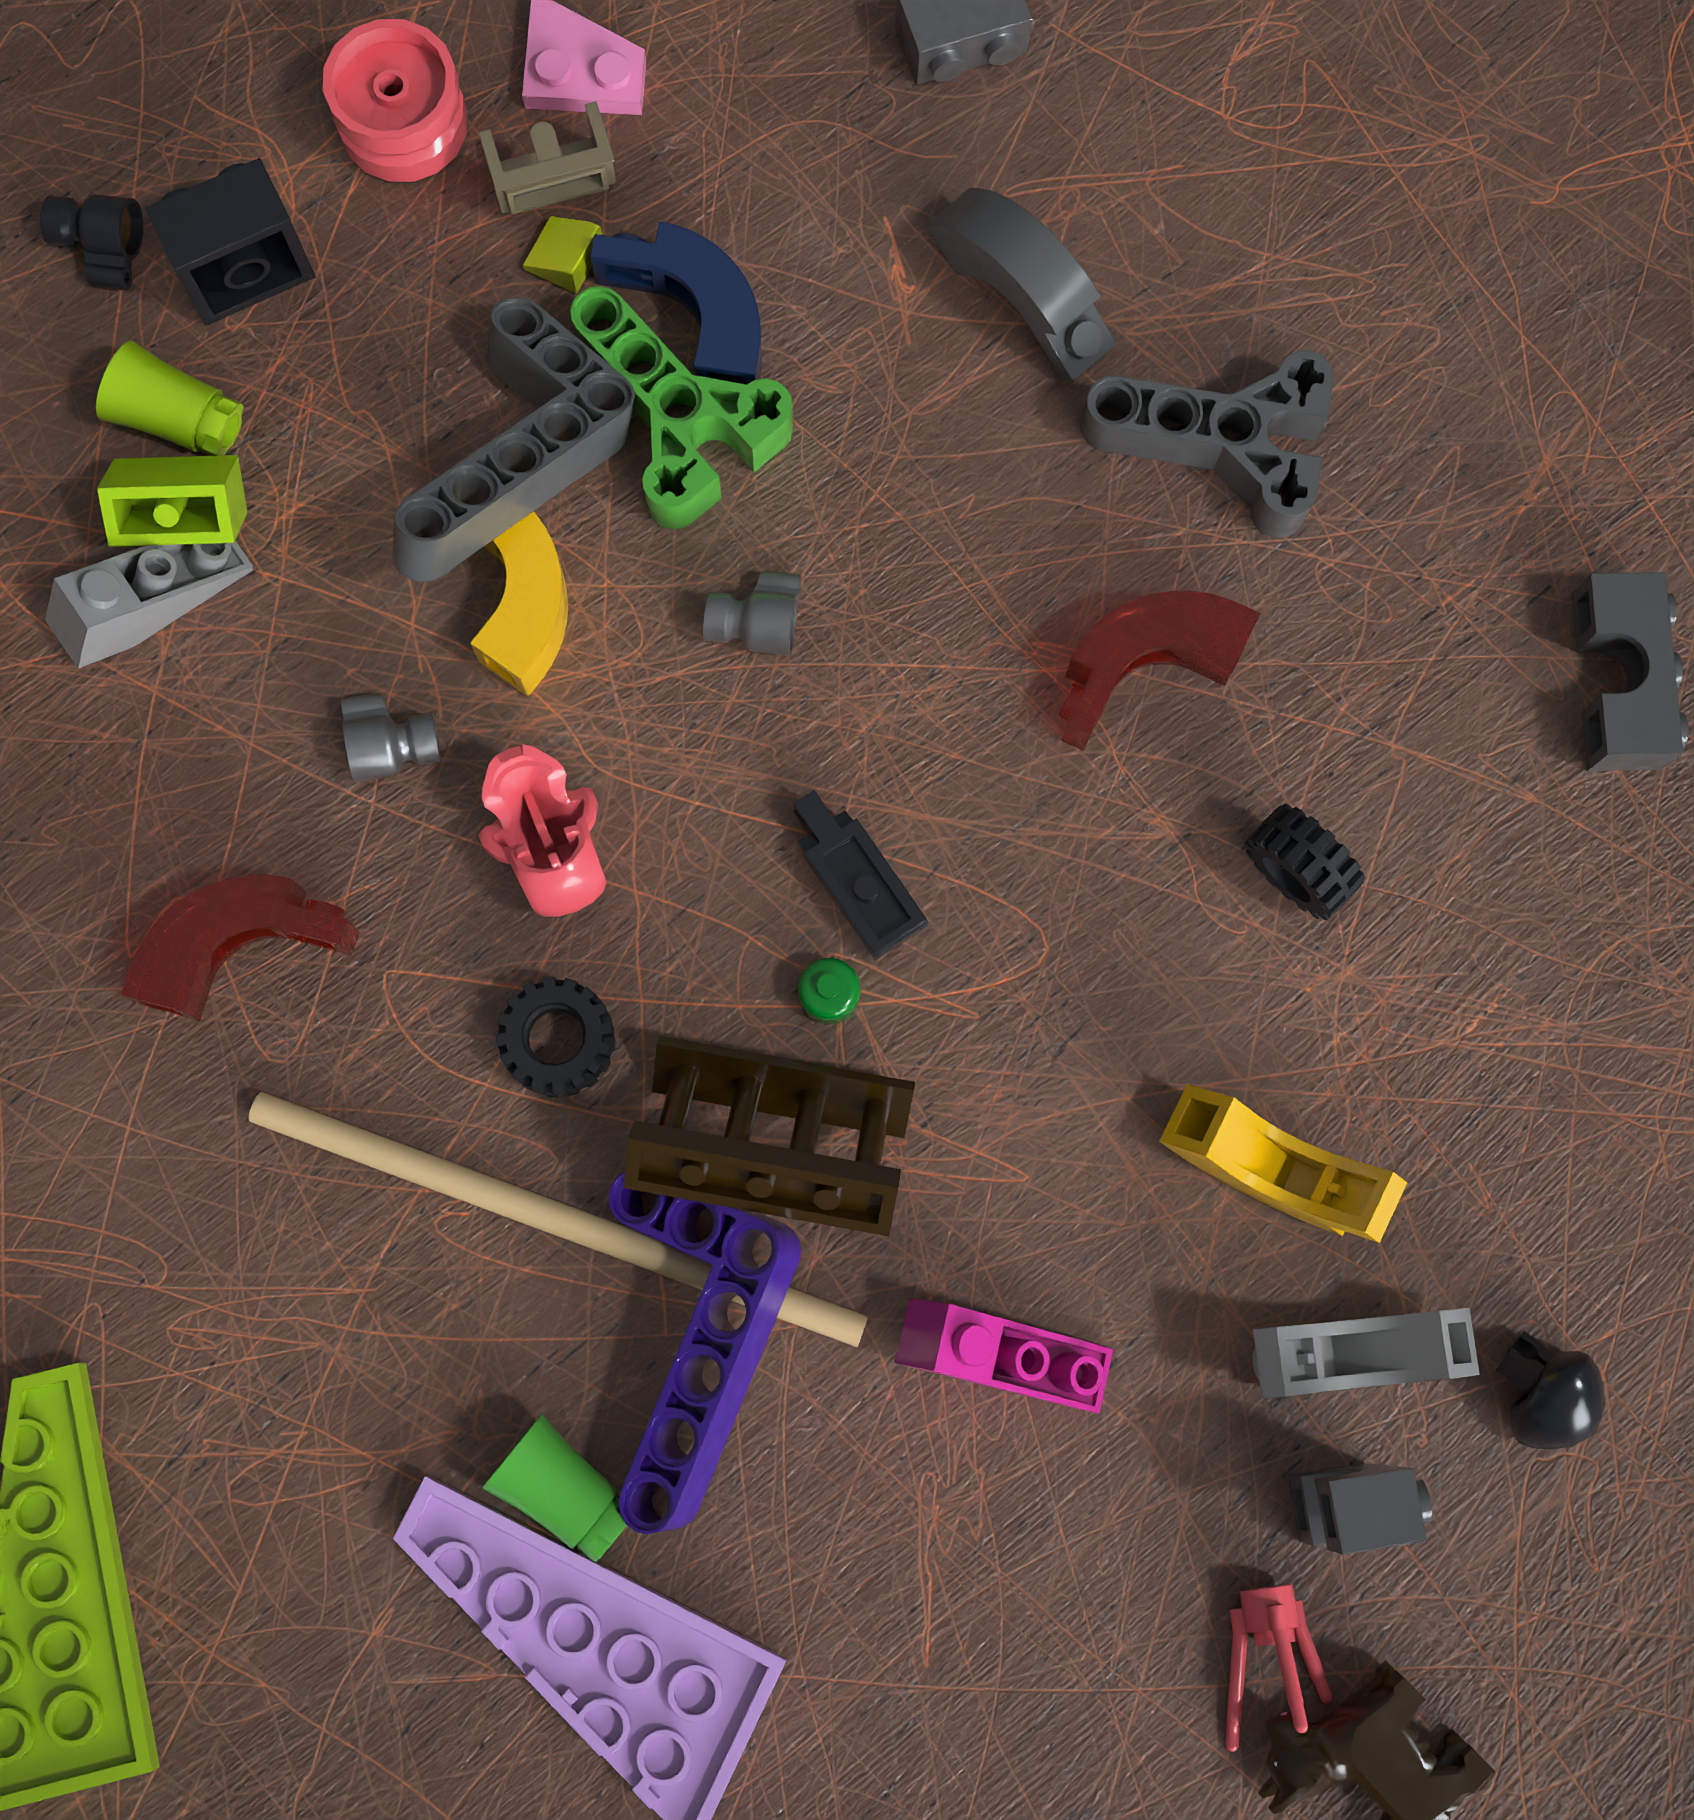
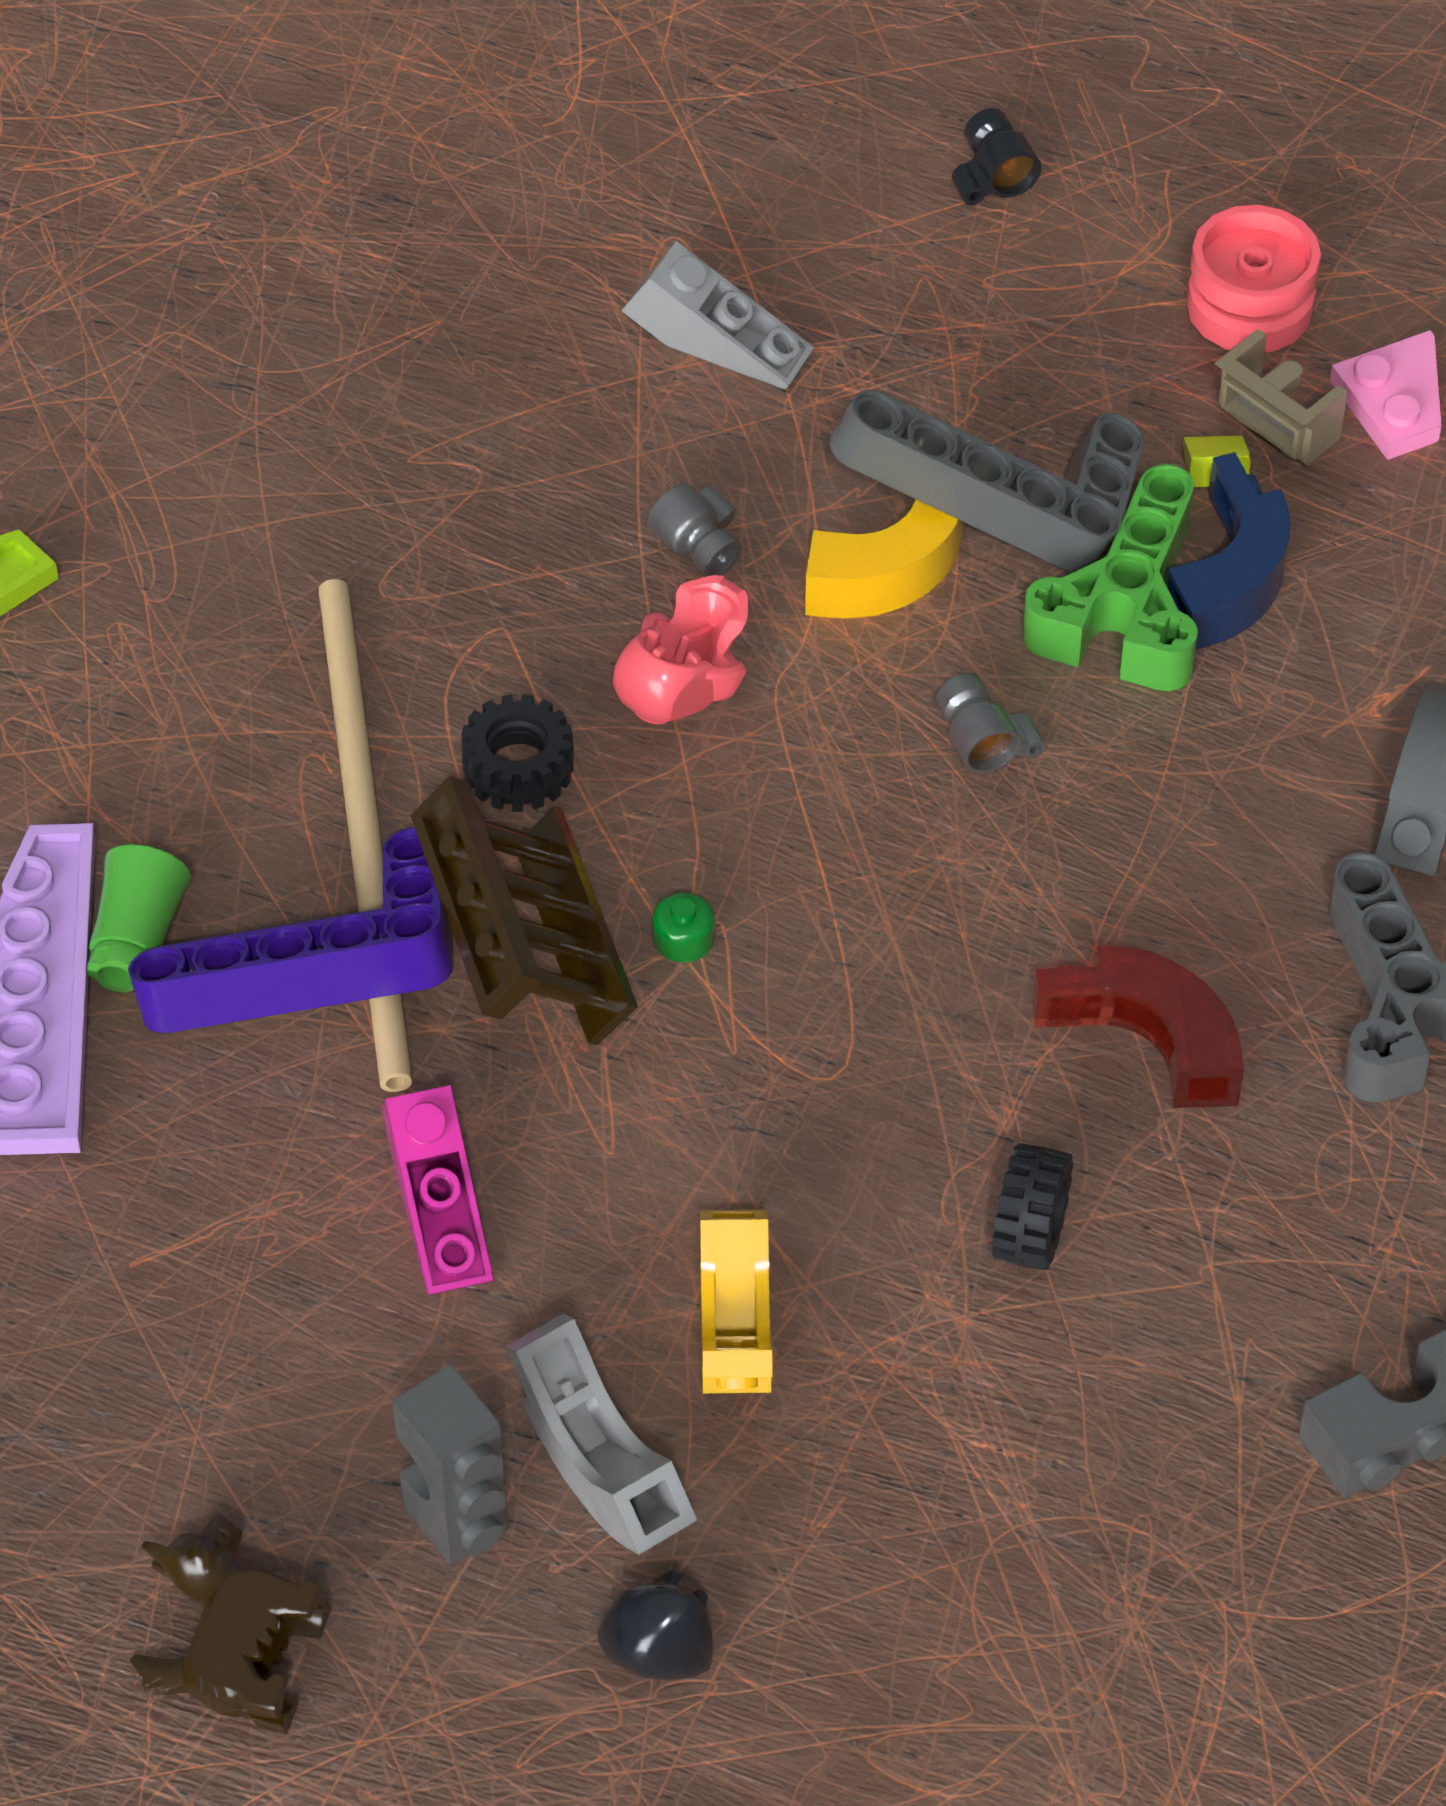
camera: 65 degrees right, 25 degrees down
lime plant [96,340,244,456] -> none
lime brick [97,455,248,547] -> none
clear red arch [121,875,359,1021] -> none
black brick [145,158,316,326] -> none
black hinge [793,790,929,961] -> none
coral plant [1225,1584,1333,1752] -> none

